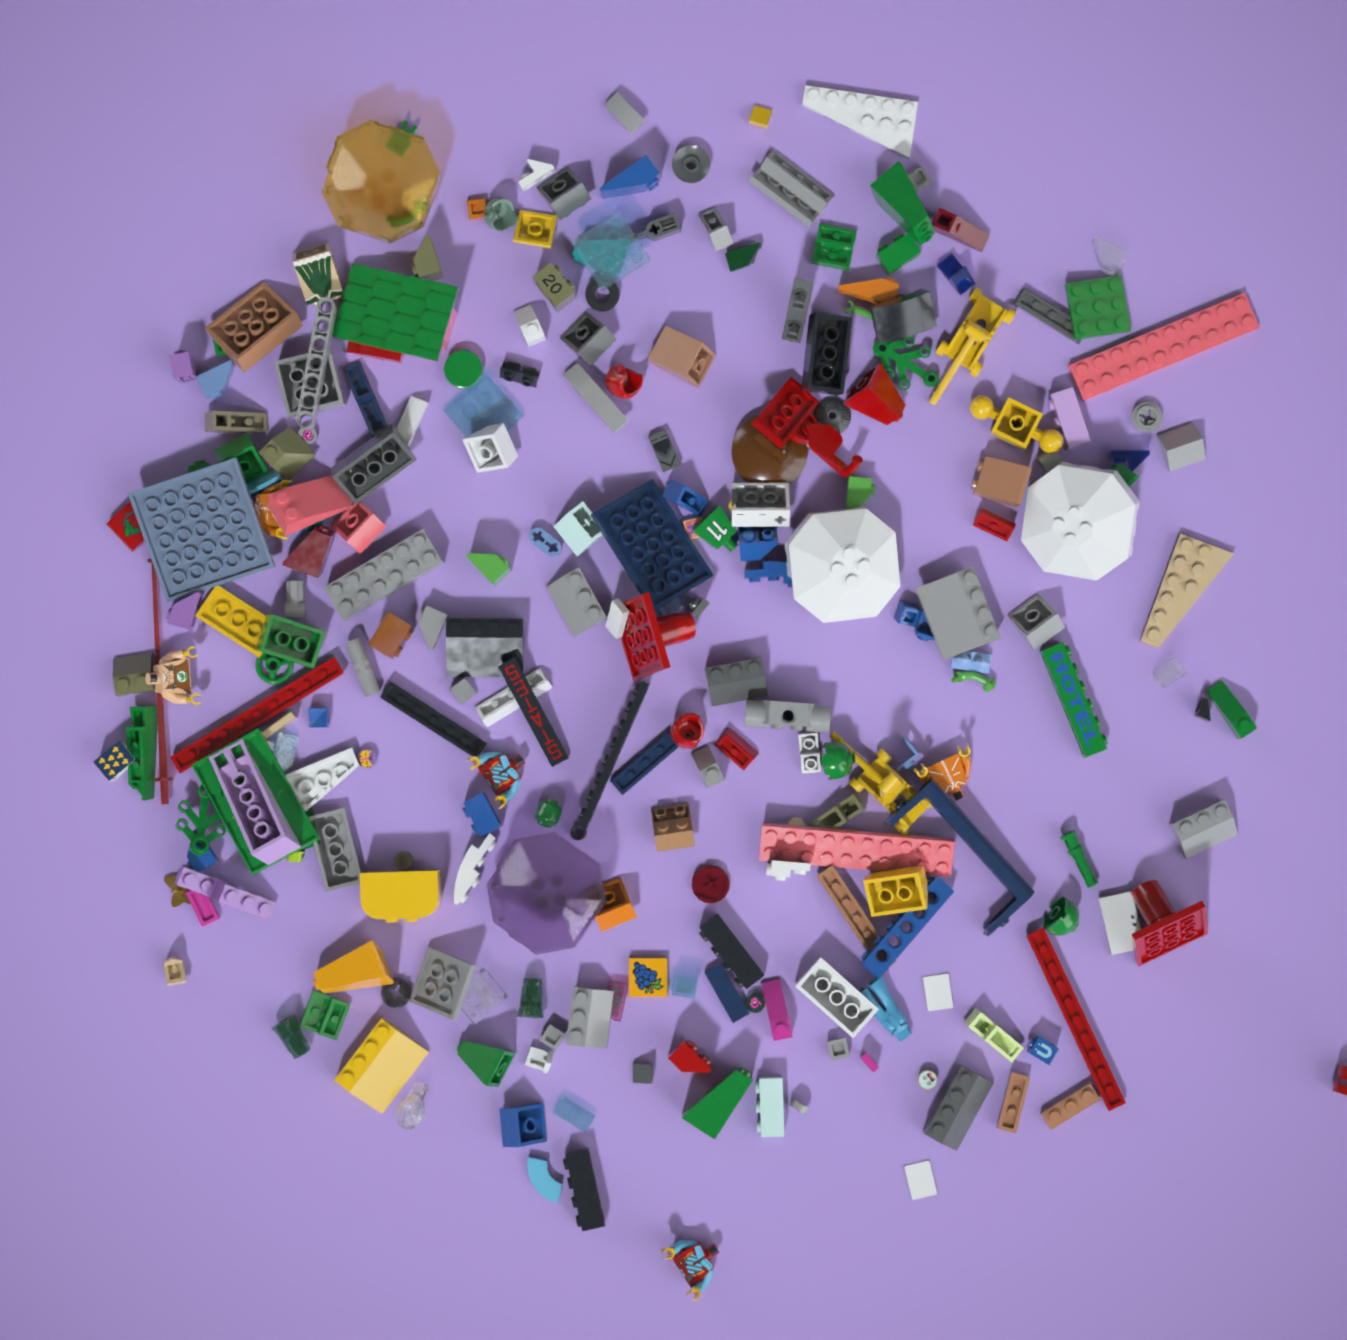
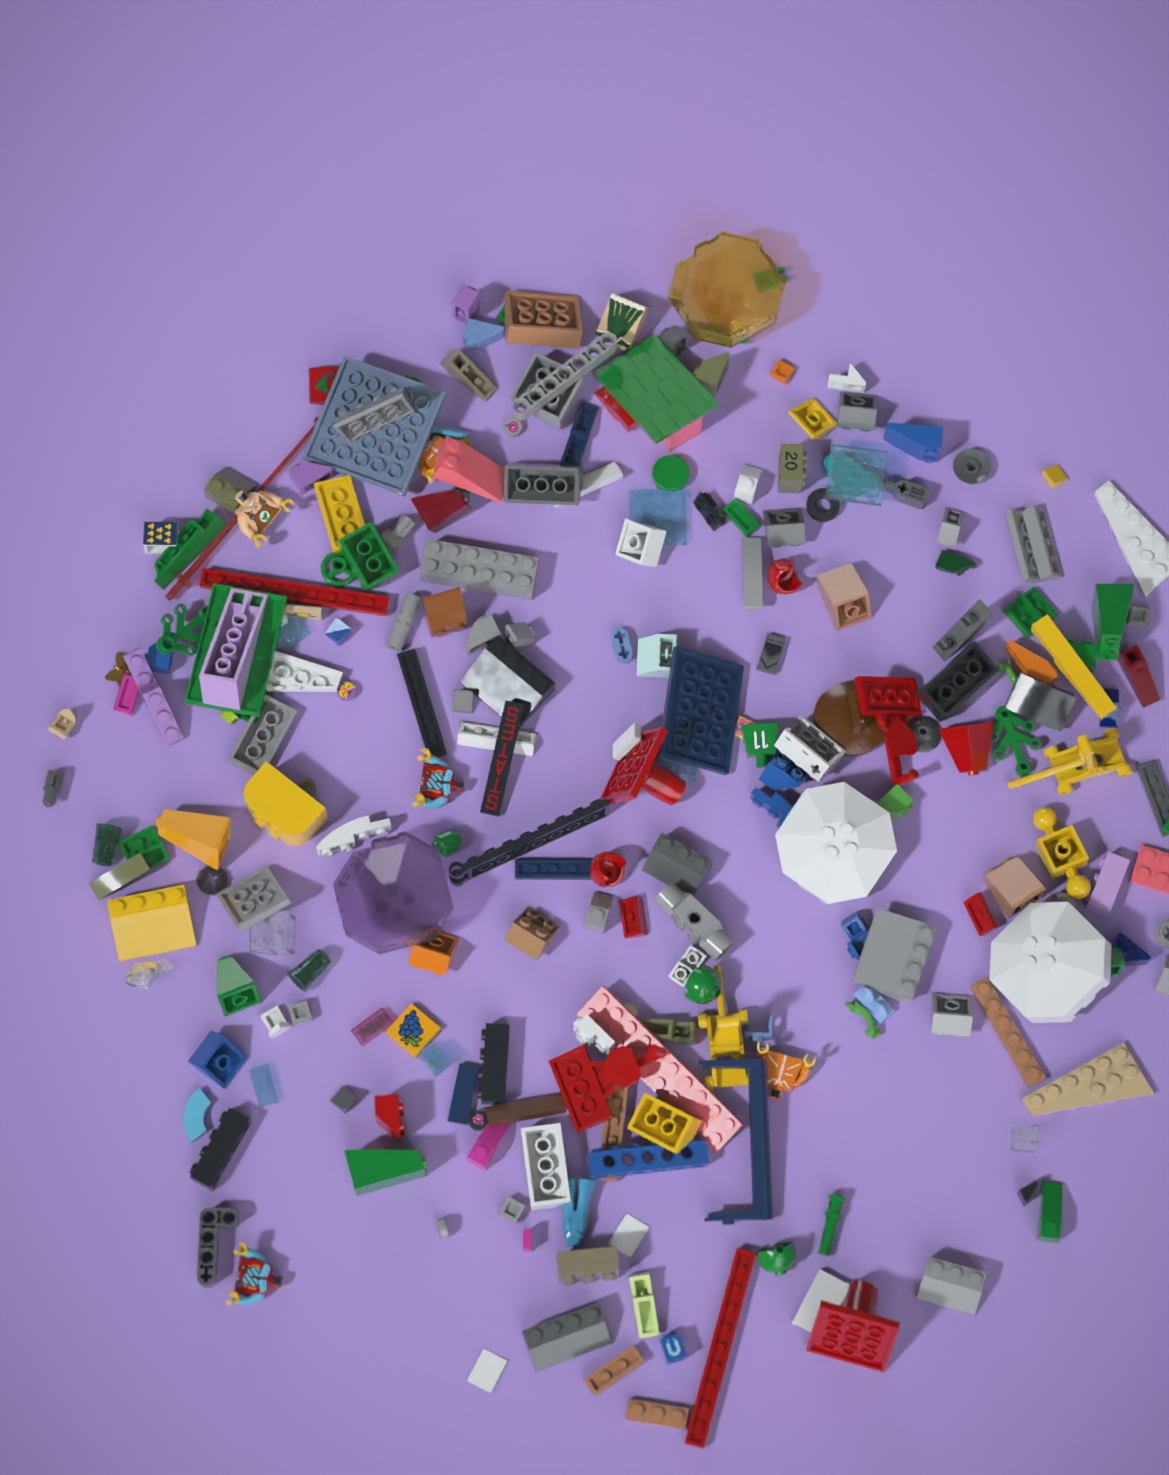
camera: 35 degrees right, 15 degrees down
green slope [214,433,268,483] -> none
olive slope [258,426,316,480] -> none
coral slope [330,501,387,554] -> none
blue slope [462,792,502,837] -> none
bright green slope [466,553,511,587] -> none
sand green cap [484,197,518,231] -> none
light grey slope [546,568,607,637] -> none
light grey slope [566,986,614,1049] -> none
light grey slope [604,92,645,134] -> none
blue slope [662,480,709,517] -> none
dark grey plate [687,597,709,618] -> none
dark red tile [692,865,730,904] -> none
light aqua brick [755,1076,784,1137] -> none
tile [918,1070,937,1090] -> none
green brick [1040,642,1108,758] -> none
none -> dark grey hinge [43,770,65,808]
none -> olive slope [89,853,150,900]
none -> dark grey beam [197,1208,240,1289]
none -> light grey slope [333,387,415,443]
none -> reddish brown tile [485,1094,566,1127]
none -> light grey slope [505,622,536,652]
none -> red plate [549,1044,667,1133]
none -> dark tan brick [556,1246,620,1285]
none -> dark grey slope [660,325,689,357]
none -> green tile [722,498,761,538]
none -> nougat plate [969,977,1046,1089]
none -> yellow slope [1031,614,1117,719]

